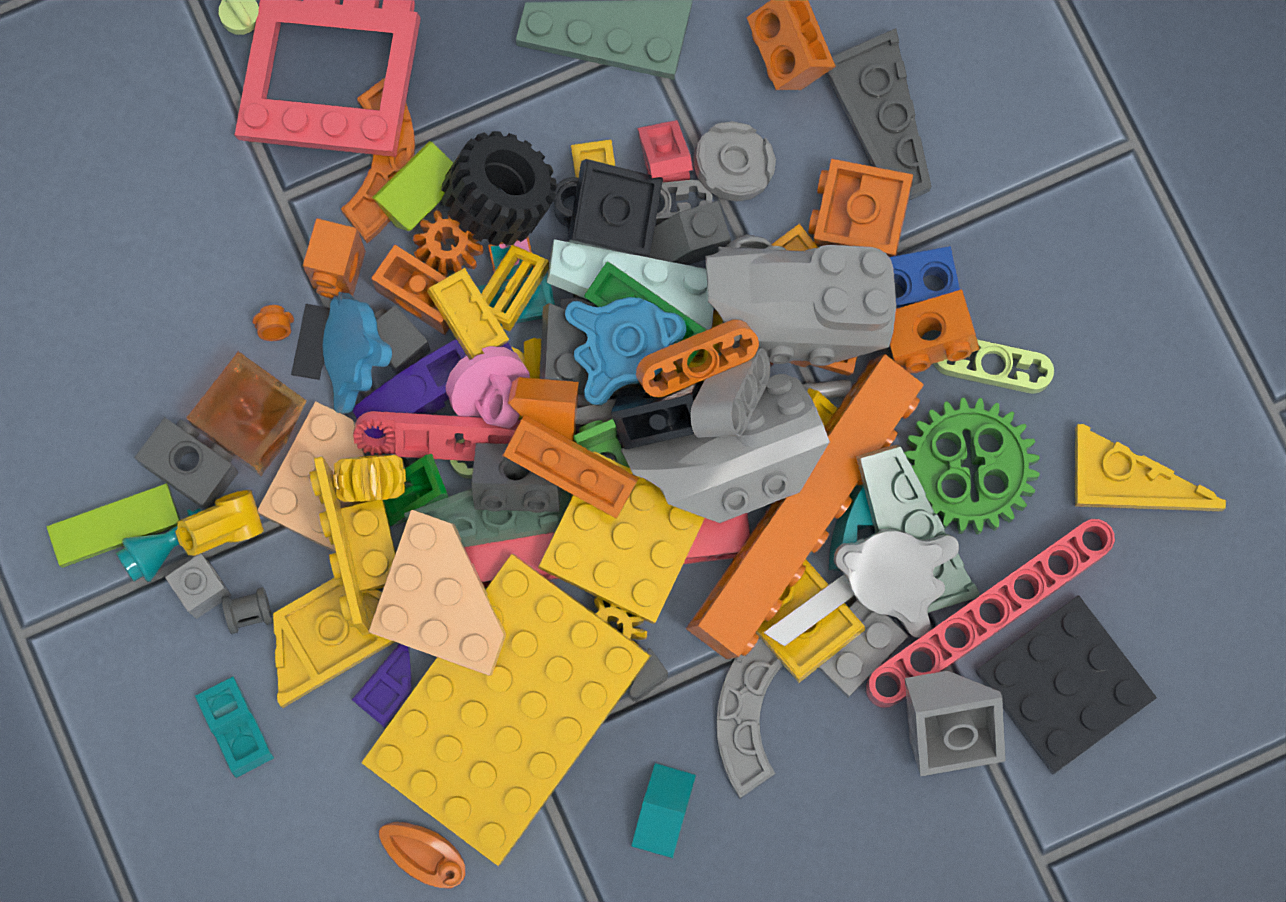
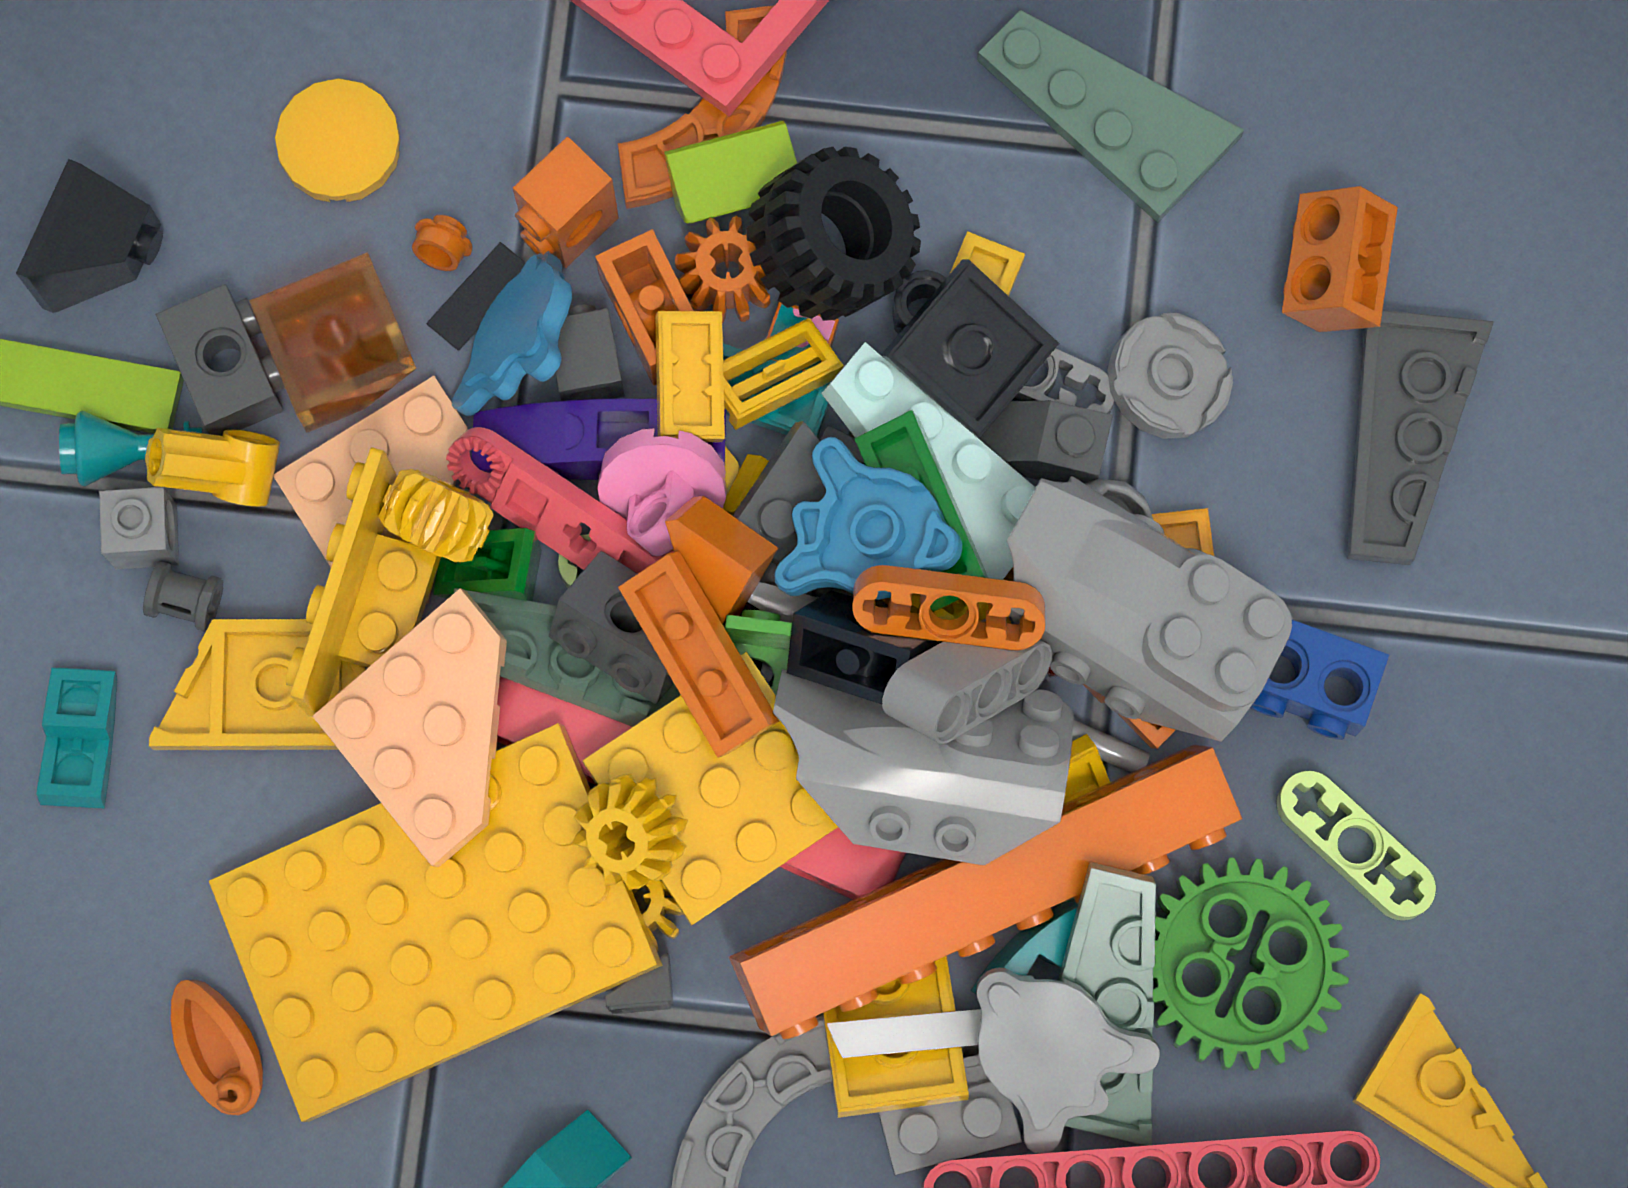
camera: 30 degrees right, 0 degrees up
dark purple tile [352,643,413,729] -> none
coral slope [637,120,693,182] -> none
orange plate [808,159,913,257] -> none
orange brick [890,289,980,373] -> none
none -> black slope [16,159,163,313]
none -> yellow tile [275,78,400,202]
none -> yellow gear [571,774,688,890]

